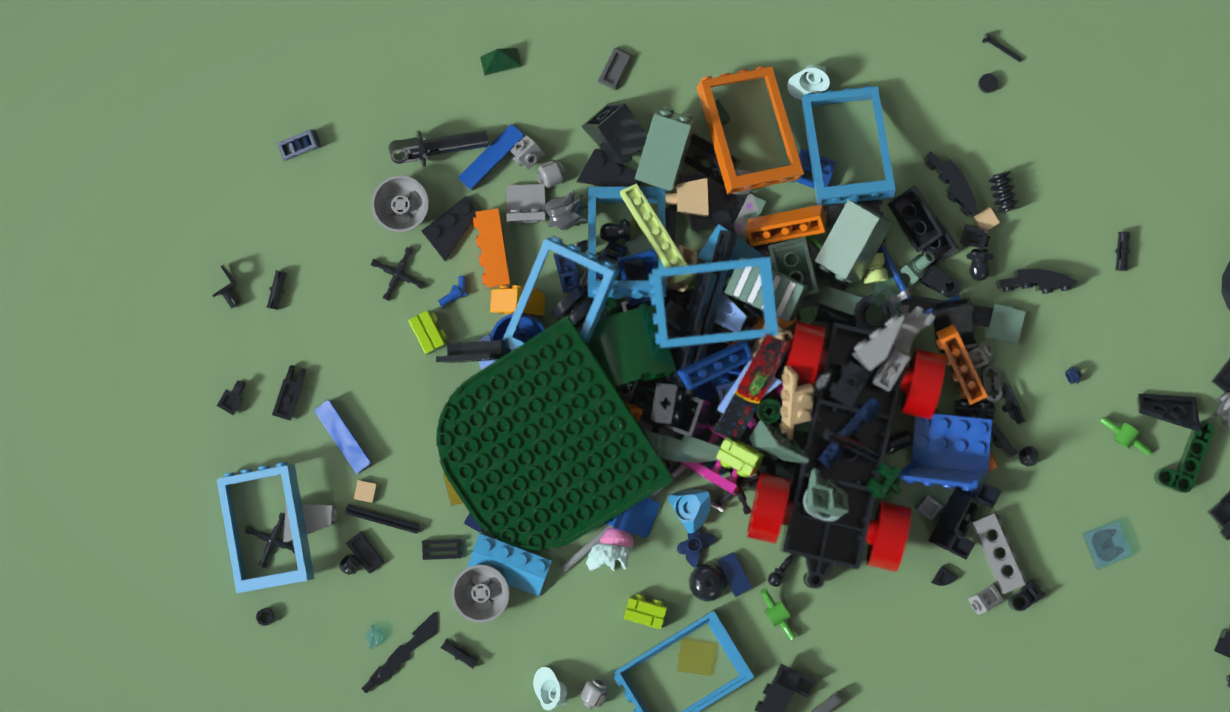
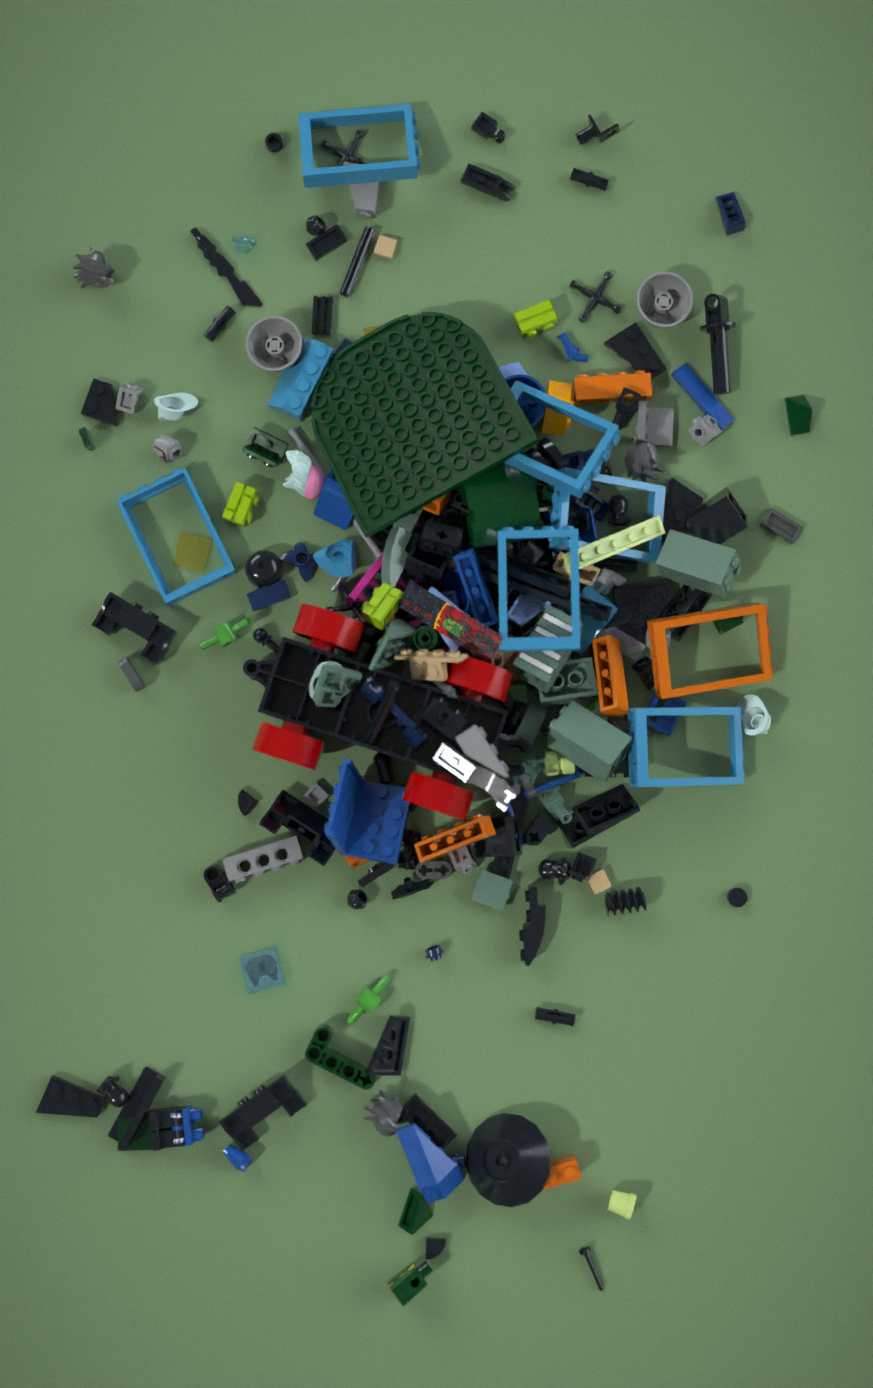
camera: 90 degrees right, 0 degrees up
slope [314,399,372,474] -> none
black fence [436,340,507,363] -> none
light grey head [536,160,566,188] -> none
tan torso [665,178,709,217] -> none
dark green hips [867,463,902,499] -> none
black slope [923,151,978,217] -> none
light grey bracket [968,584,1003,615] -> none
black piece [982,32,1022,62] -> none
none -> dark green bracket [242,427,289,467]
none -> light grey head [586,567,627,596]
none -> black bracket [612,387,641,430]
none -> black bracket [632,656,654,690]

